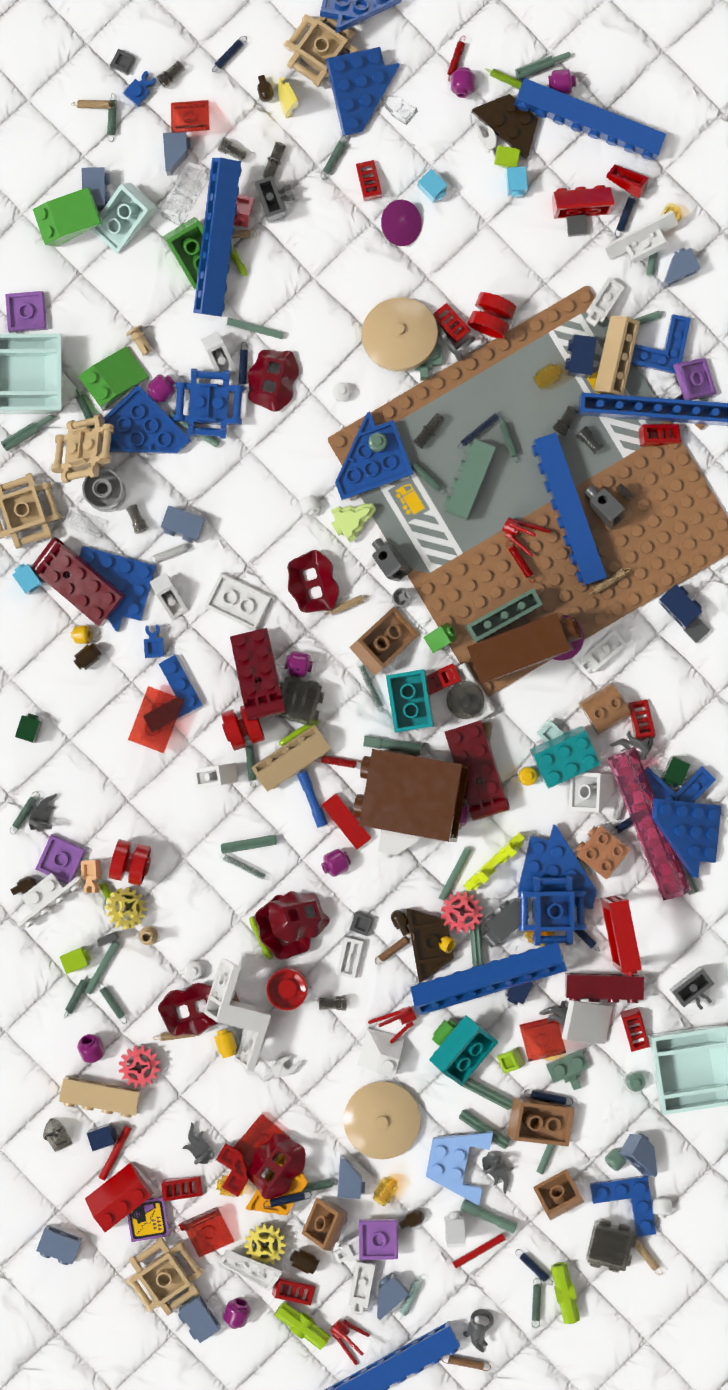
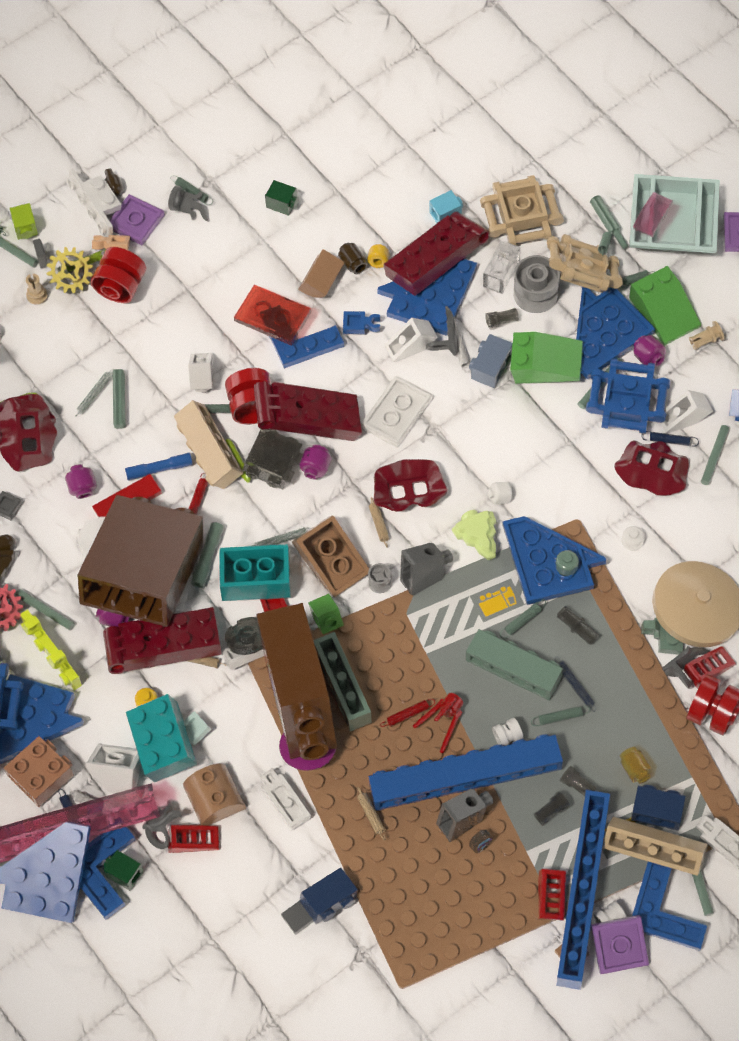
camera: 100 degrees right, 25 degrees down
none -> medium nougat brick [298,249,345,298]
none -> dark grey piece [426,306,458,356]
none -> white wheel [492,717,524,746]
none -> bright green slope [510,331,583,384]
none -> sand green piece [598,230,612,256]
none -> clear pink slope [633,192,673,238]

